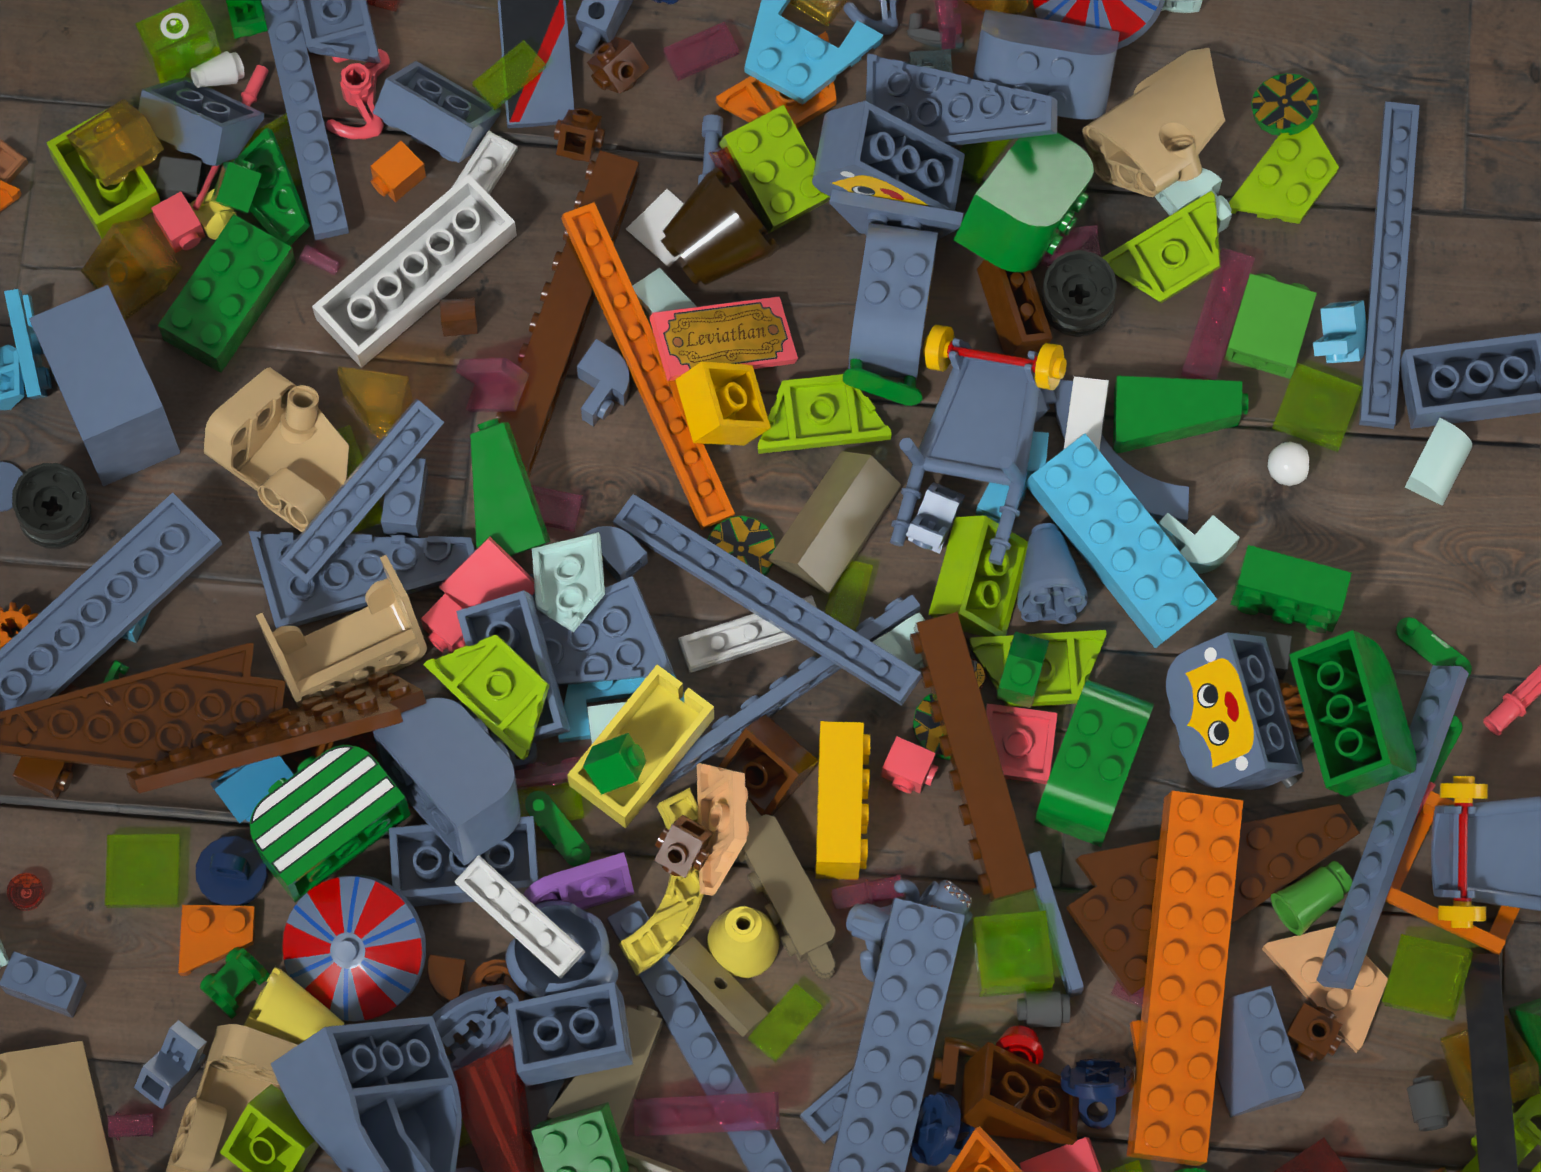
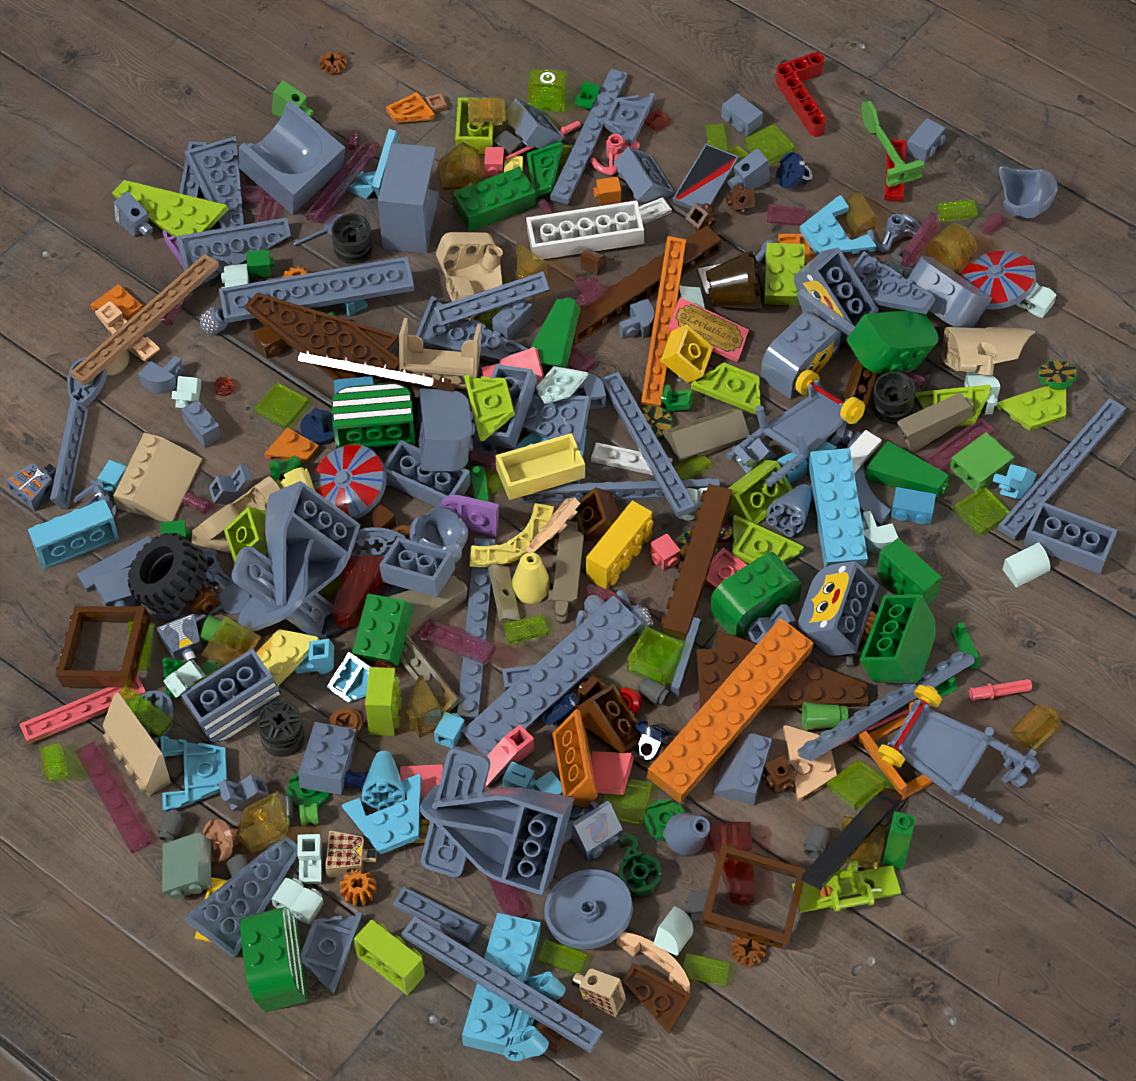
camera: 35 degrees right, 15 degrees down
white cone [191,51,244,88] -> none
green brick [211,158,262,213] -> none
white tile [454,855,585,979] -> none
clear neon green tile [472,40,546,111] -> none
green brick [583,733,646,795] -> none
reddish brown brick [654,815,714,878] -> none
clear red tile [708,147,742,183] -> none
green piece [843,359,923,406] -> none
green slope [996,631,1049,708] -> none
white piece [1267,442,1309,486] -> none
none -> green bracket [661,385,693,412]
none -> sand blue brick [747,605,796,644]
none -> dark azure brick [891,487,936,525]
none -> dark tan slope [897,392,974,453]

